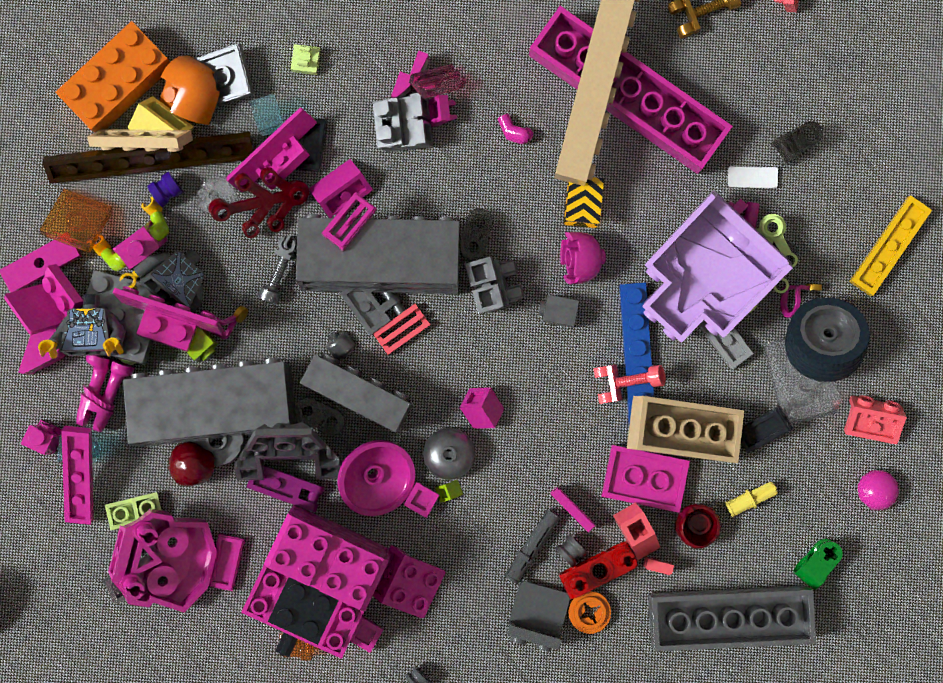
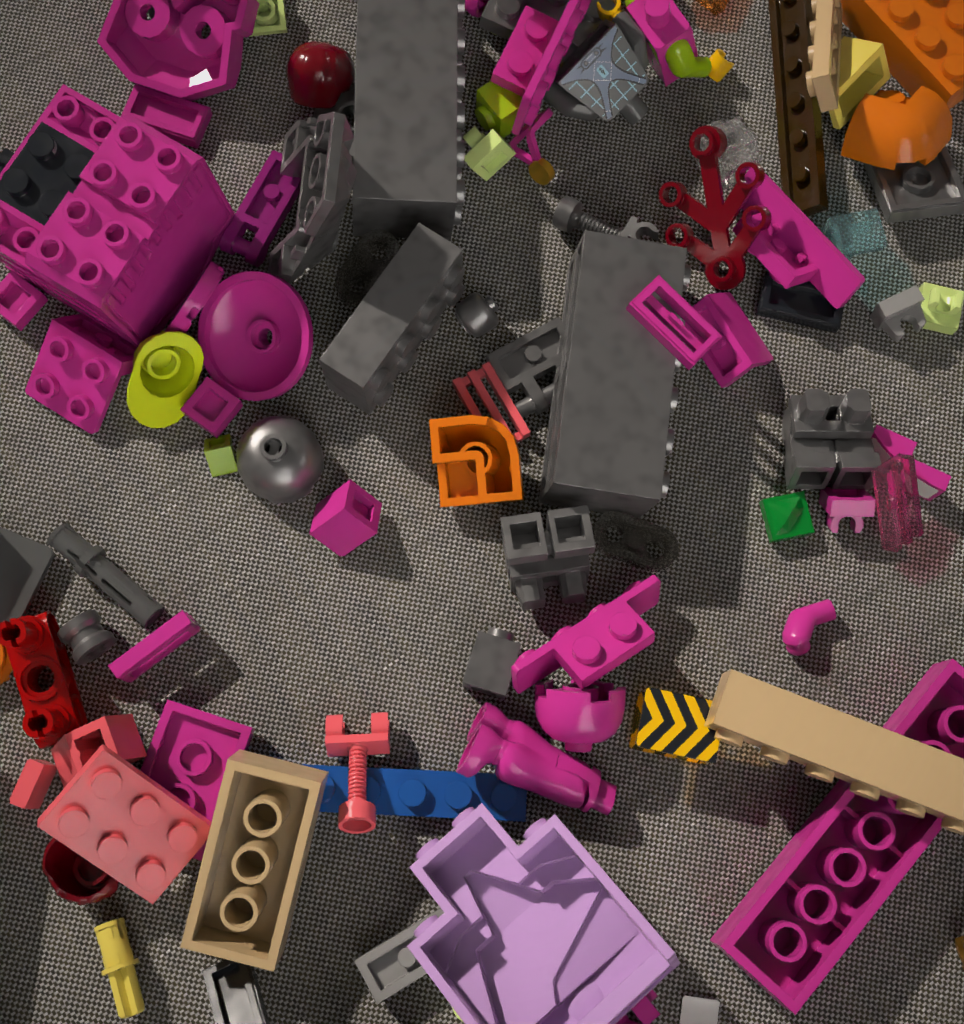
camera: 85 degrees right, 10 degrees down
dark purple wheel [147,171,184,207] -> none
none -> coral plate [37,744,212,904]
none -> neon yellow piece [126,330,204,428]
none -> dark pink tile [165,260,225,333]
none -> orange brick [429,415,524,507]
none -> dark pink piece [456,702,617,816]
none -> yellowish green tile [463,126,517,181]
none -> dark pink bracket [511,575,661,694]
none -> green tile [759,491,815,544]
none -> light grey tile [870,285,926,341]

